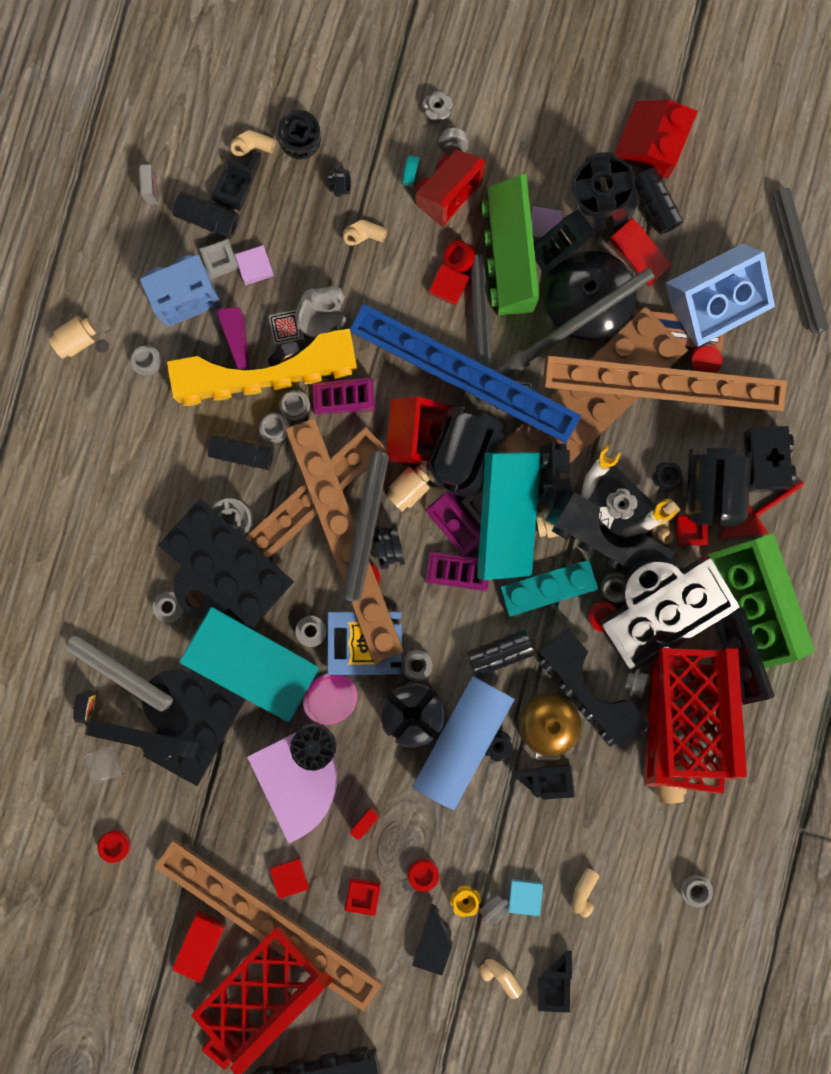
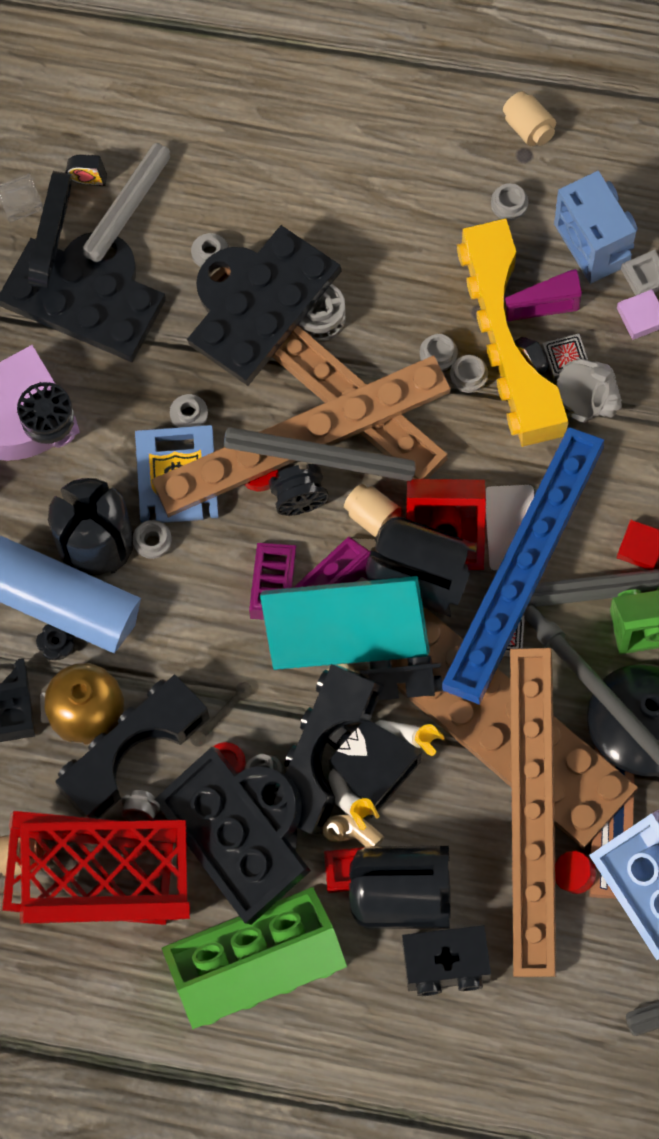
camera: 90 degrees right, 15 degrees down
teal tile [178,607,319,722] -> none
black axle [208,431,275,470] -> none
dark pink piece [303,674,358,725] -> none
magenta slope [313,378,375,415] -> none
black axle [467,630,535,678] -> none
teal plate [500,560,598,617] -> none
light grey plate [606,489,637,520] -> none
black plate [652,462,683,492] -> none
black tile [715,607,775,705] -> none
red piece [718,481,804,540] -> none
none -> white sticker [485,485,534,571]

